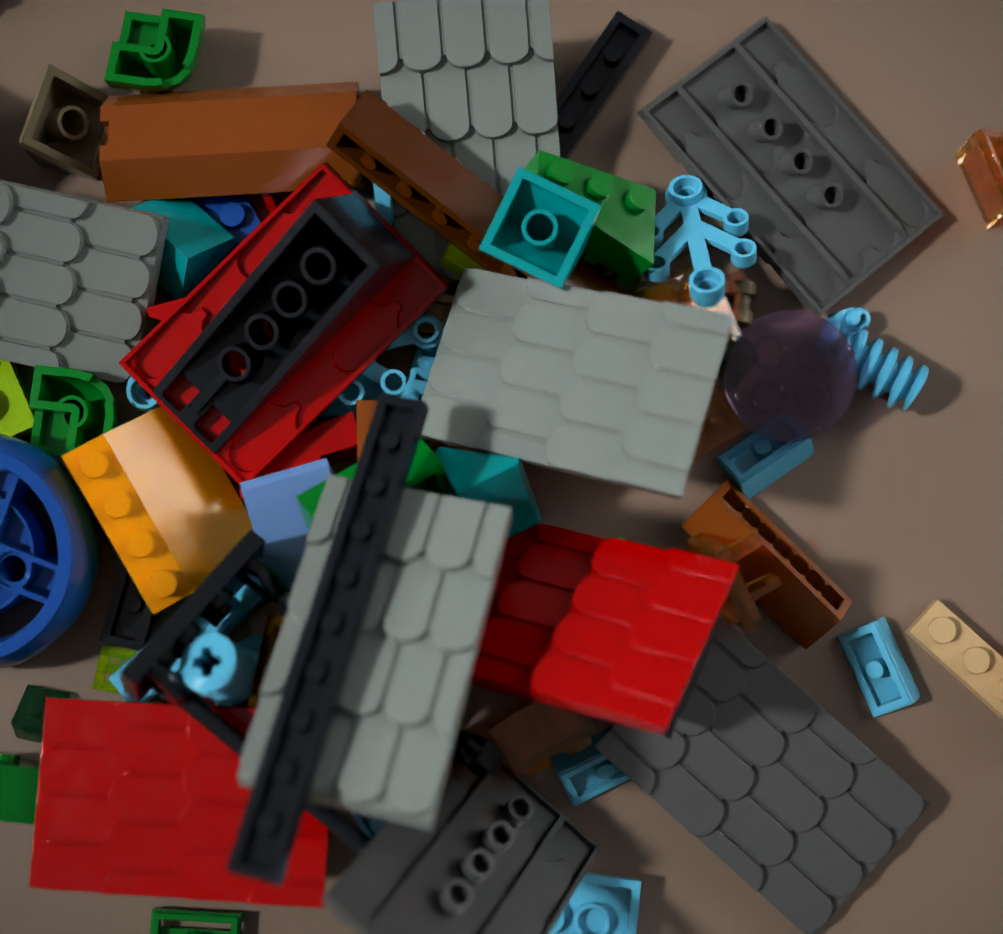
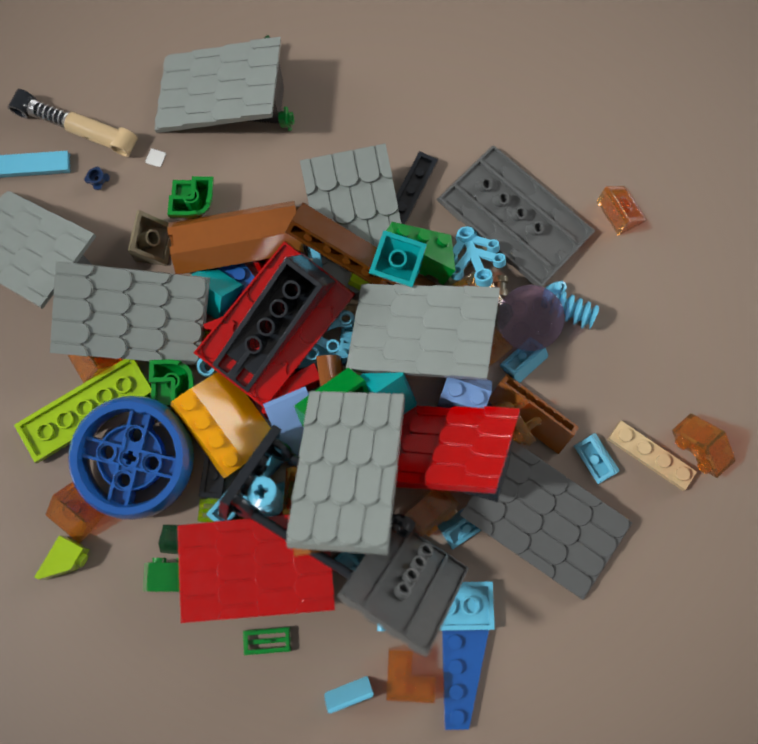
camera: 10 degrees left, 5 degrees down
black plate [225,393,429,887] -> none
none -> medium blue slope [437,378,492,408]

